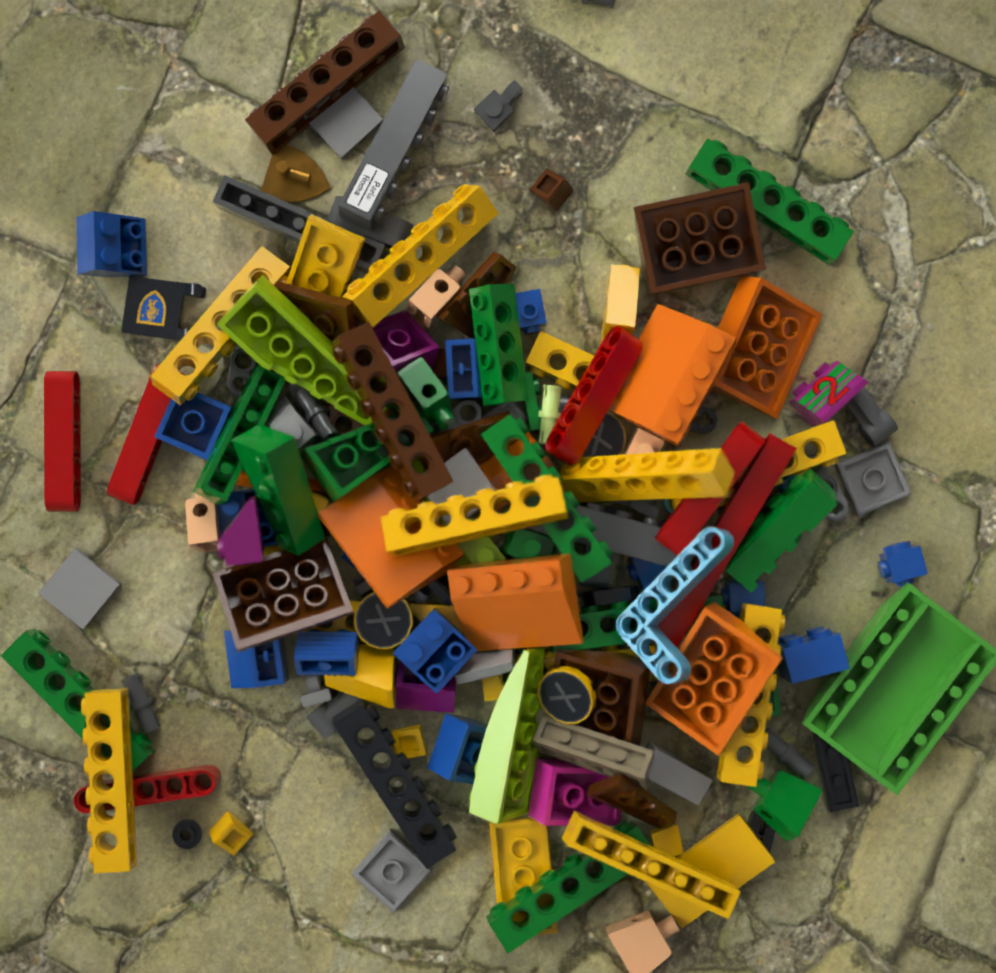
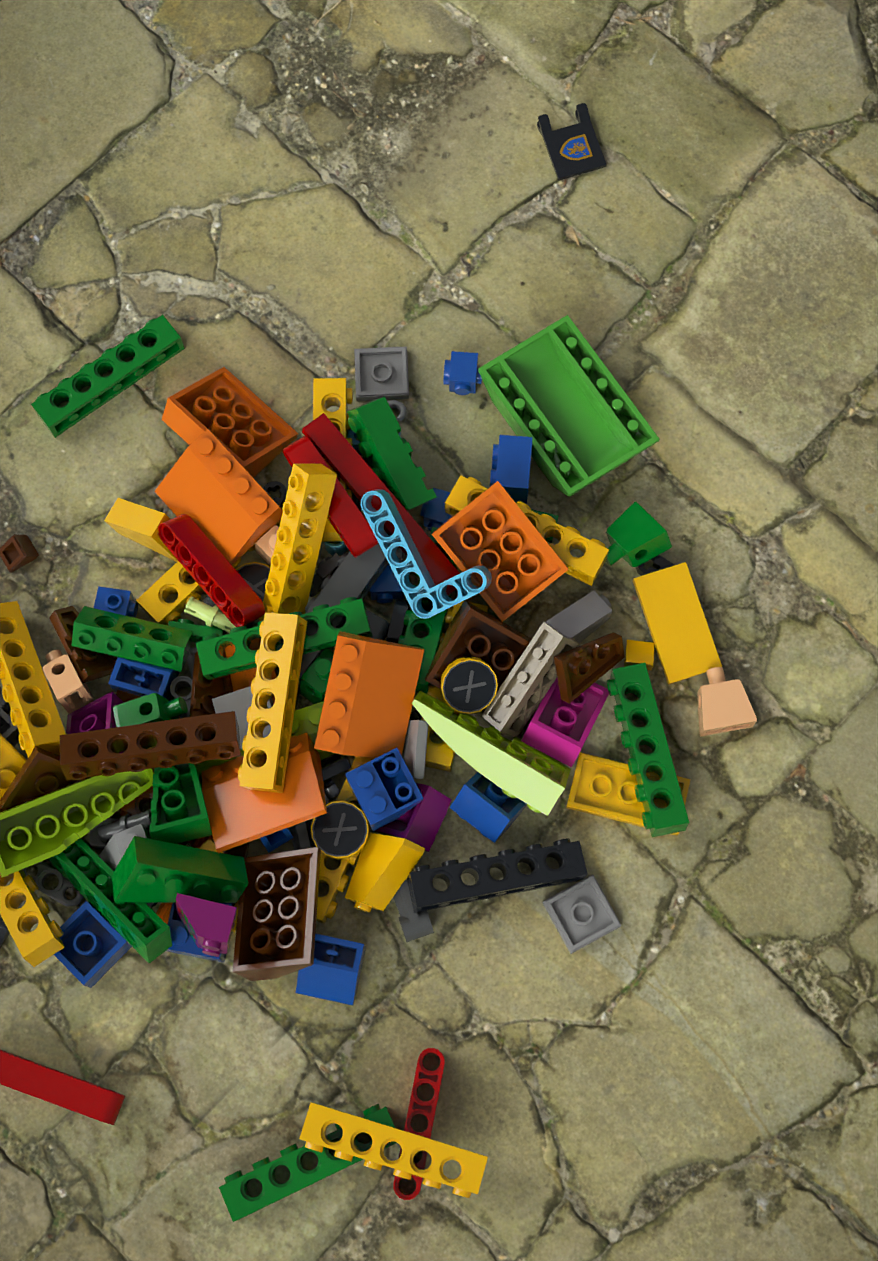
camera: 65 degrees left, 15 degrees down
light grey tile [38,548,122,629] -> none
red beam [107,364,186,506] -> none
dark grey pin [121,673,161,734] -> none
black plate [172,819,202,849] -> none
light nougat torso [185,484,221,553] -> none
yellow slope [209,811,254,856] -> none
blue brick [294,629,359,676] -> none
light grey tile [300,675,334,707] -> none
yellow plate [392,724,428,759] -> none
yellow brick [562,811,741,919] -> none
reddish brown slope [633,182,766,296] -> none
dark grey pin [764,728,815,779] -> none
magenta slope [789,361,868,427] -> none
black tile [812,731,859,812] -> none
dark grey piece [844,388,898,447] -> none

